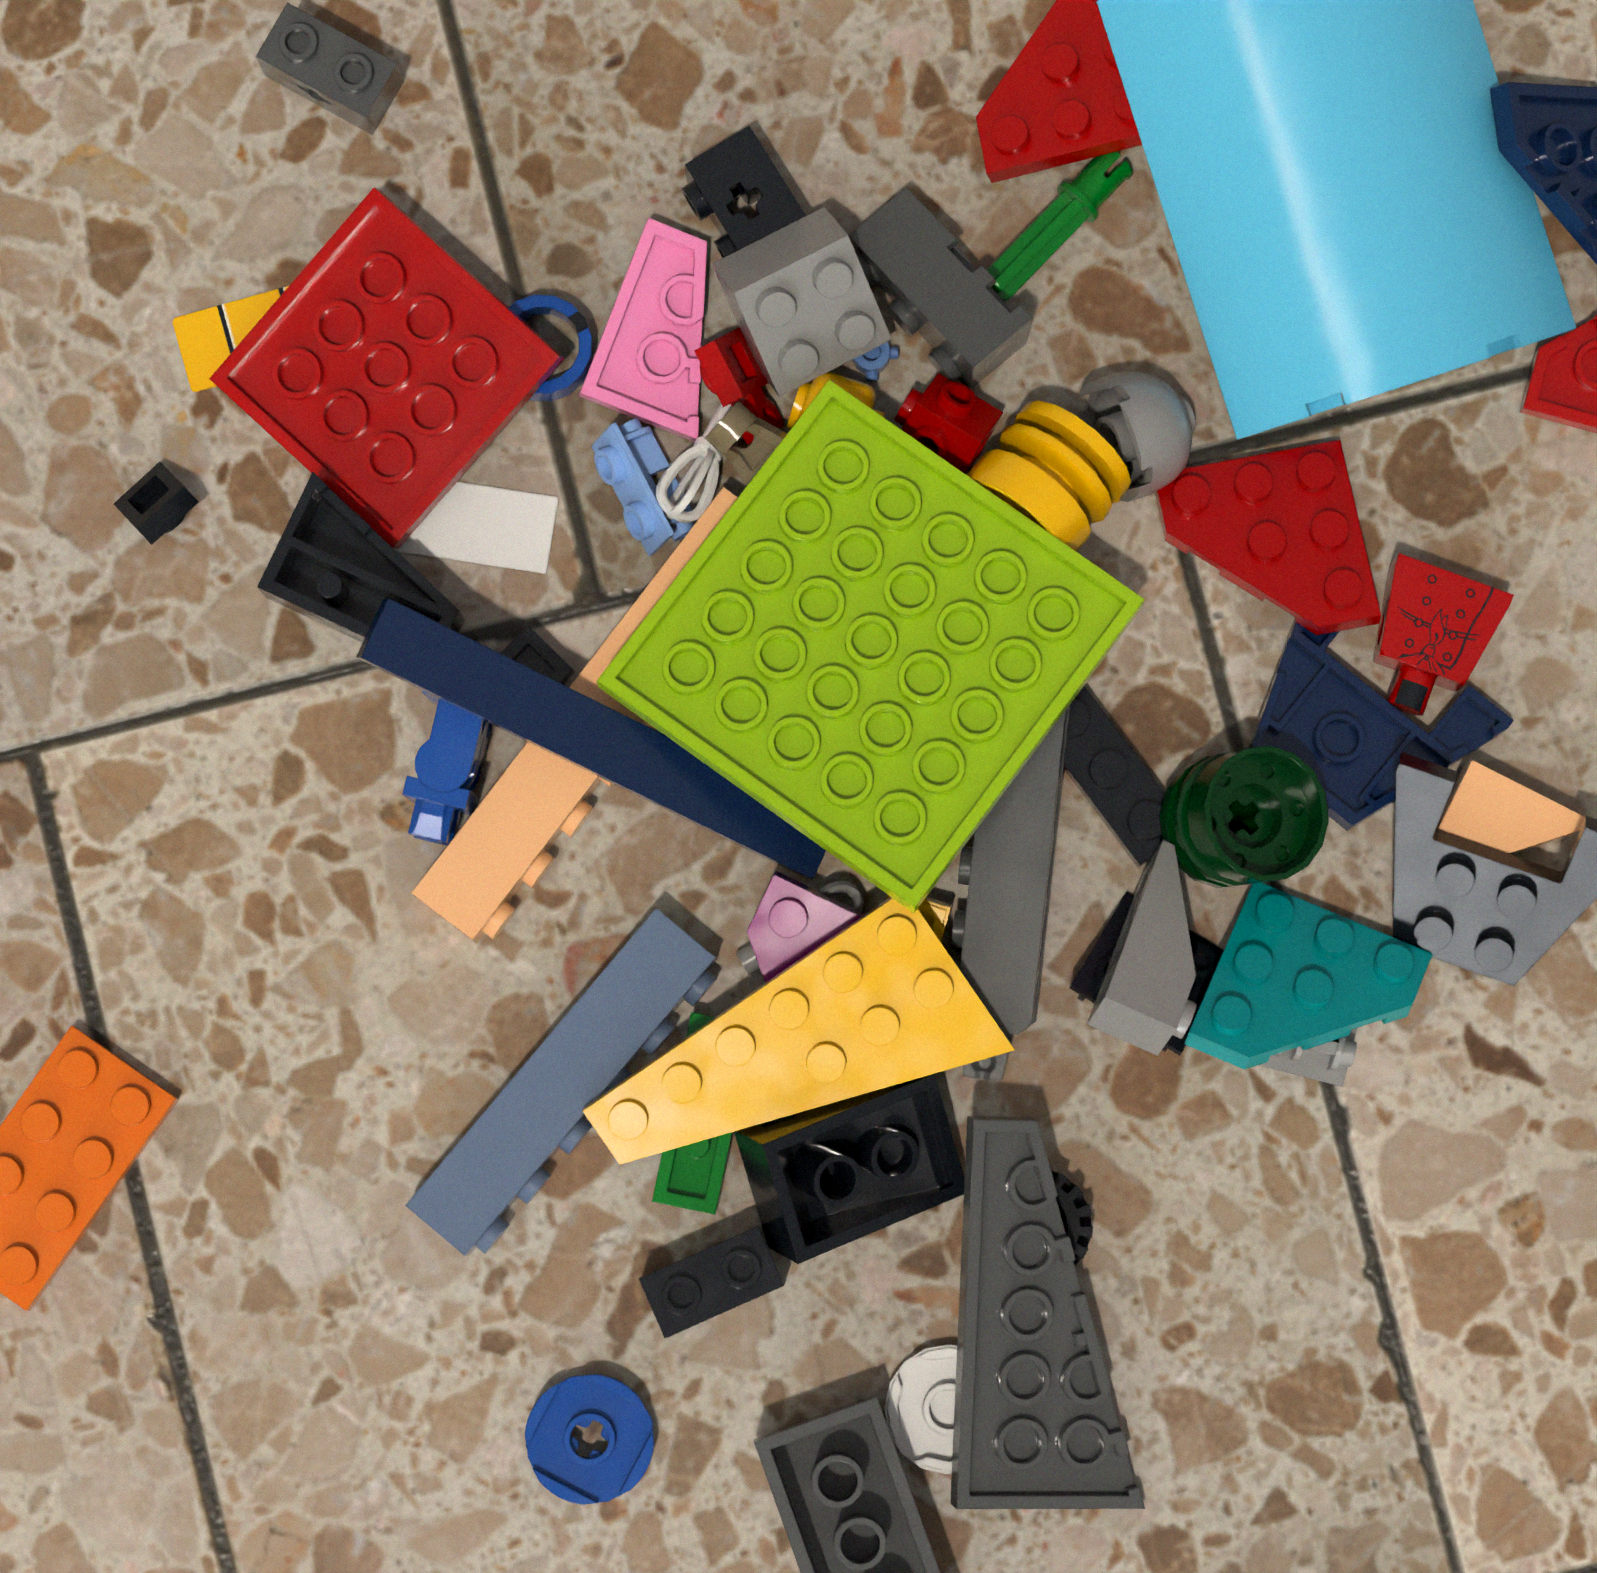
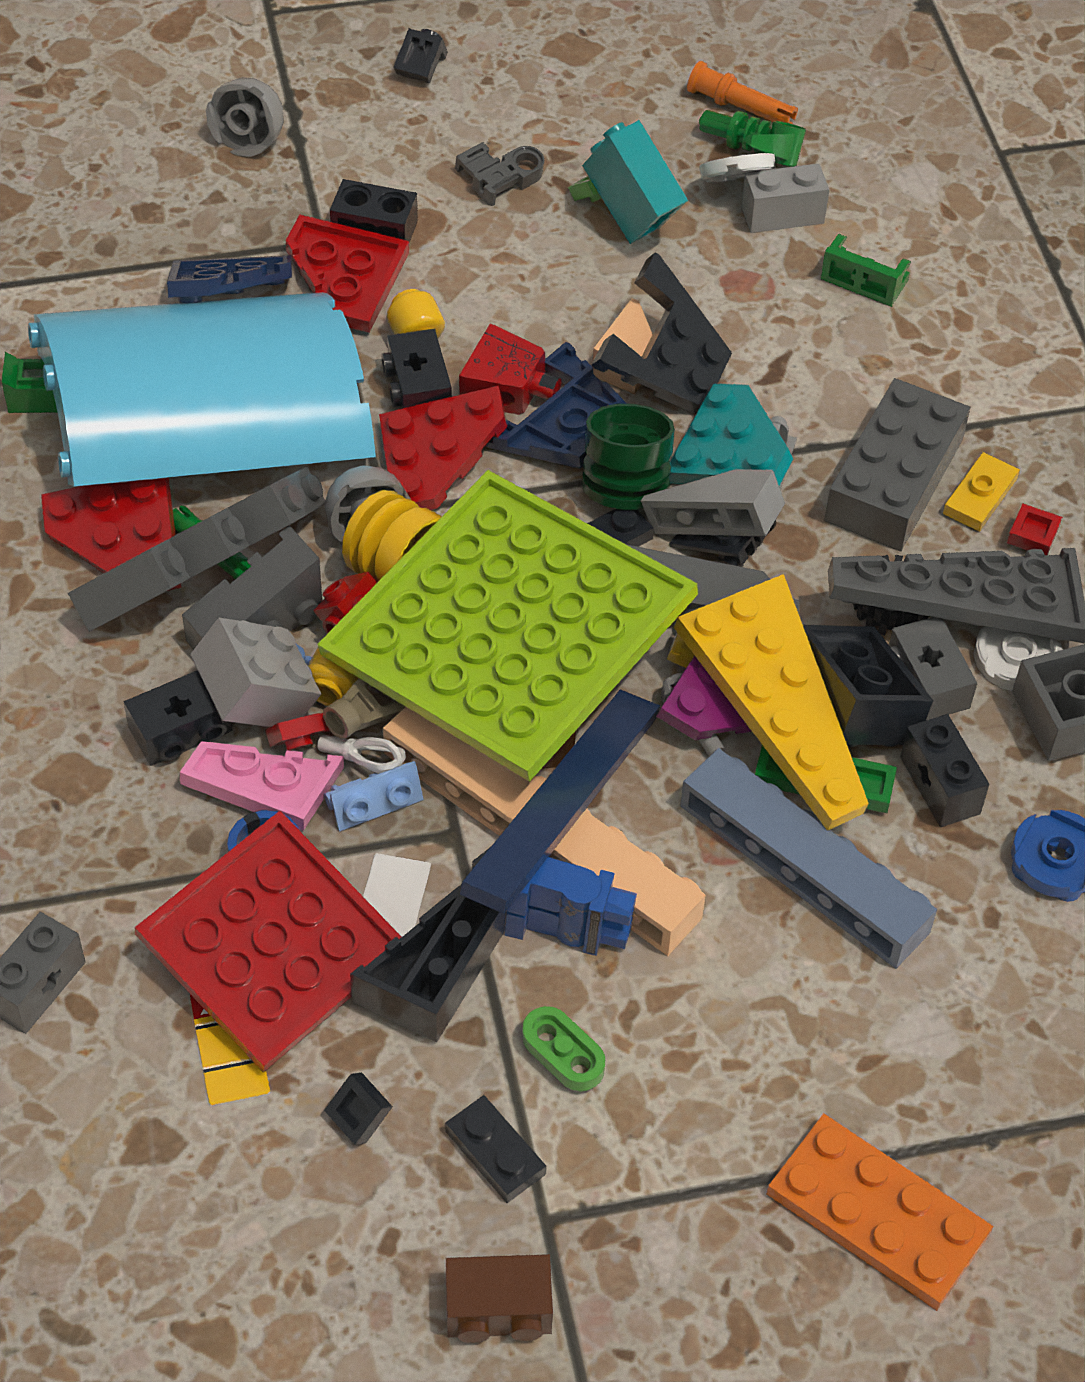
camera: 90 degrees left, 30 degrees down
none -> dark grey arch [68,466,325,632]
none -> black brick [381,328,452,409]
none -> yellow head [387,289,445,338]
none -> black plate [445,1095,547,1203]
none -> bright green plate [522,1006,606,1091]
none -> dark grey brick [824,378,971,552]
none -> dark grey brick [889,617,977,720]
none -> yellow plate [943,452,1020,532]
none -> red plate [1007,503,1063,555]

